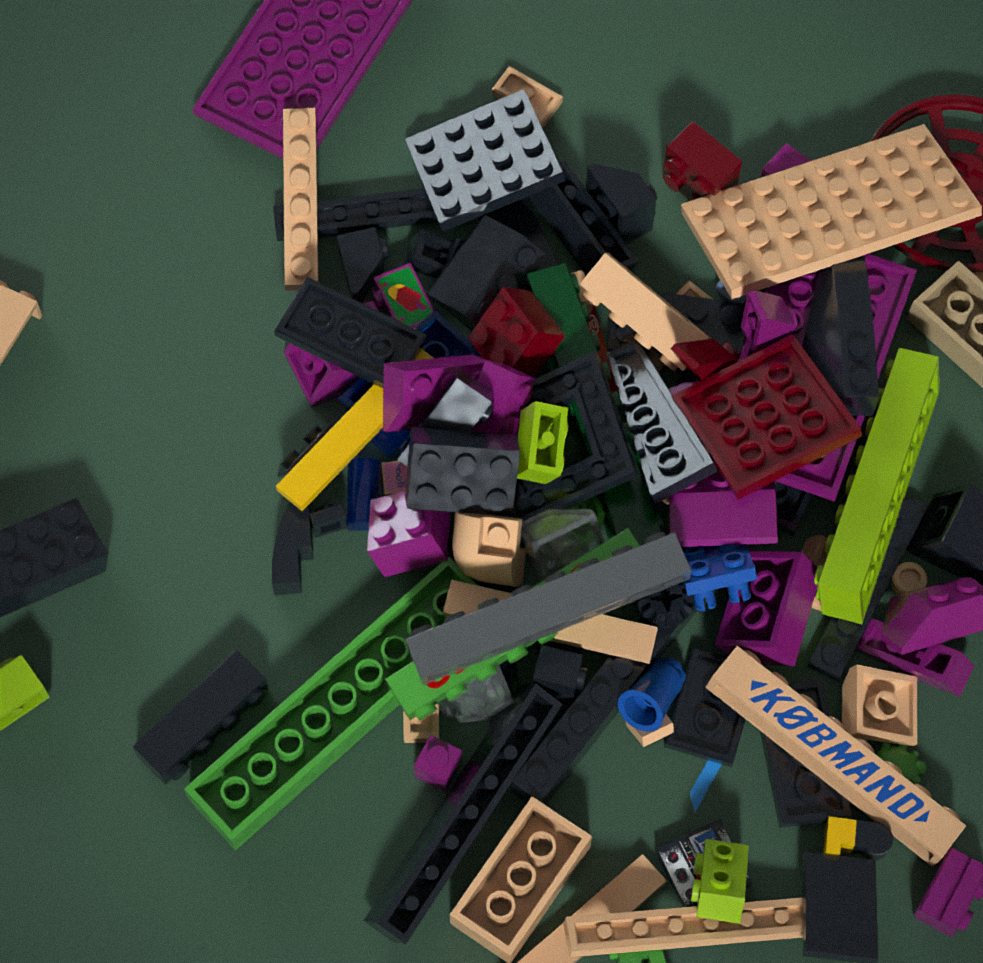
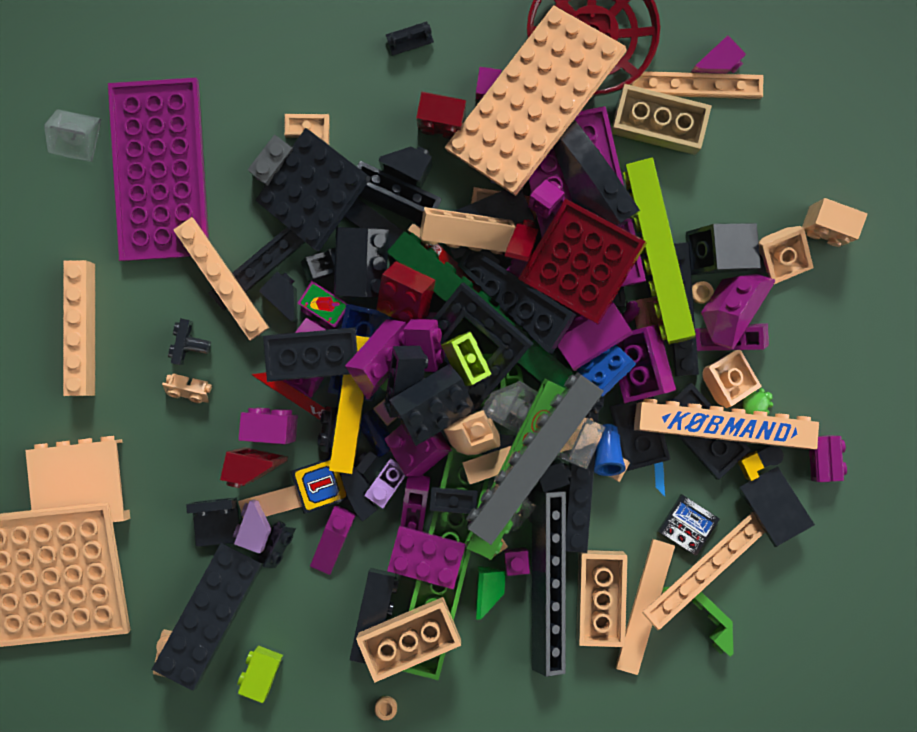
camera: 35 degrees left, 20 degrees up
lime brick [691,839,749,924] -> none
none -> light nougat brick [63,260,95,396]
none -> light nougat hinge [162,373,212,403]
none -> black plate [168,318,211,365]
none -> black bracket [186,497,240,547]
none -> dark red slope [220,447,288,488]
none -> lavender slope [233,499,271,553]
none -> magenta brick [238,407,298,444]
none -> light nougat tile [238,486,301,518]
none -> dark grey brick [248,134,293,186]
none -> red sticker [251,372,325,420]
none -> black hinge [258,521,296,568]
none -> slope [290,458,349,514]
none -> magenta slope [310,505,357,575]
none -> light nougat brick [356,597,461,683]
none -> lavender slope [364,458,405,508]
none -> light nougat tile [375,696,397,720]
none -> black hinge [386,21,434,56]
none -> magenta plate [387,526,465,589]
none -> magenta slope [401,475,430,532]
none -> black plate [430,487,478,514]
none -> green slope [475,566,506,620]
none -> clear slope [557,418,605,469]
none -> magenta arm [621,301,640,324]

